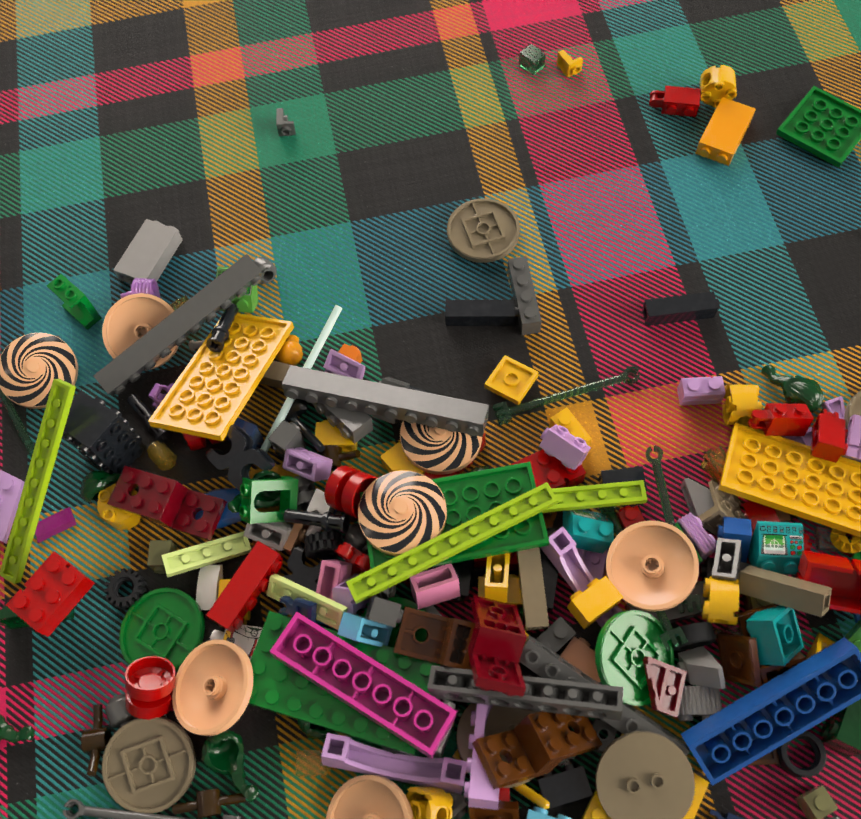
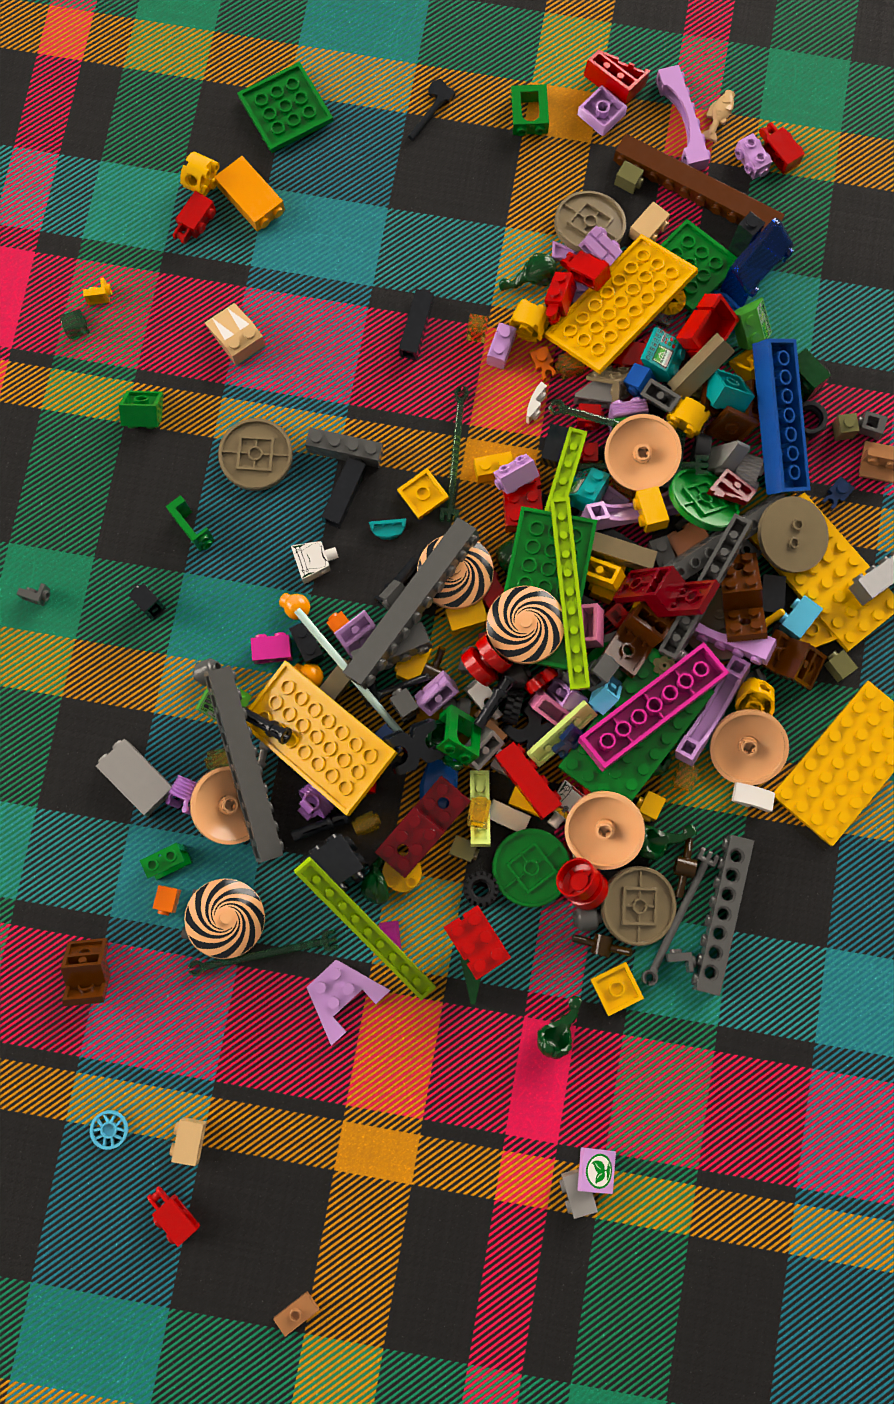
camera: 75 degrees left, 15 degrees up
none -> green slope [119,391,164,429]
none -> black brick [129,583,166,621]
none -> orange brick [153,885,181,916]
none -> green panel [165,495,215,551]
none -> tan slope [205,303,266,365]
none -> dark pink brick [251,632,293,664]
none -> light orange piece [279,593,310,620]
none -> black brick [289,622,325,664]
none -> white torso [291,541,339,584]
none -> teal plate [369,518,406,540]
none -> clear yellow brick [467,314,488,343]
none -> clear yellow brick [467,796,491,829]
none -> white slope [526,381,547,424]
none -> orange plate [529,346,556,381]
none -> red brick [577,403,604,431]
none -> yellow plate [590,962,644,1016]
none -> red brick [604,602,629,628]
none -> yellow brick [636,791,666,823]
none -> olive plant [653,656,675,676]

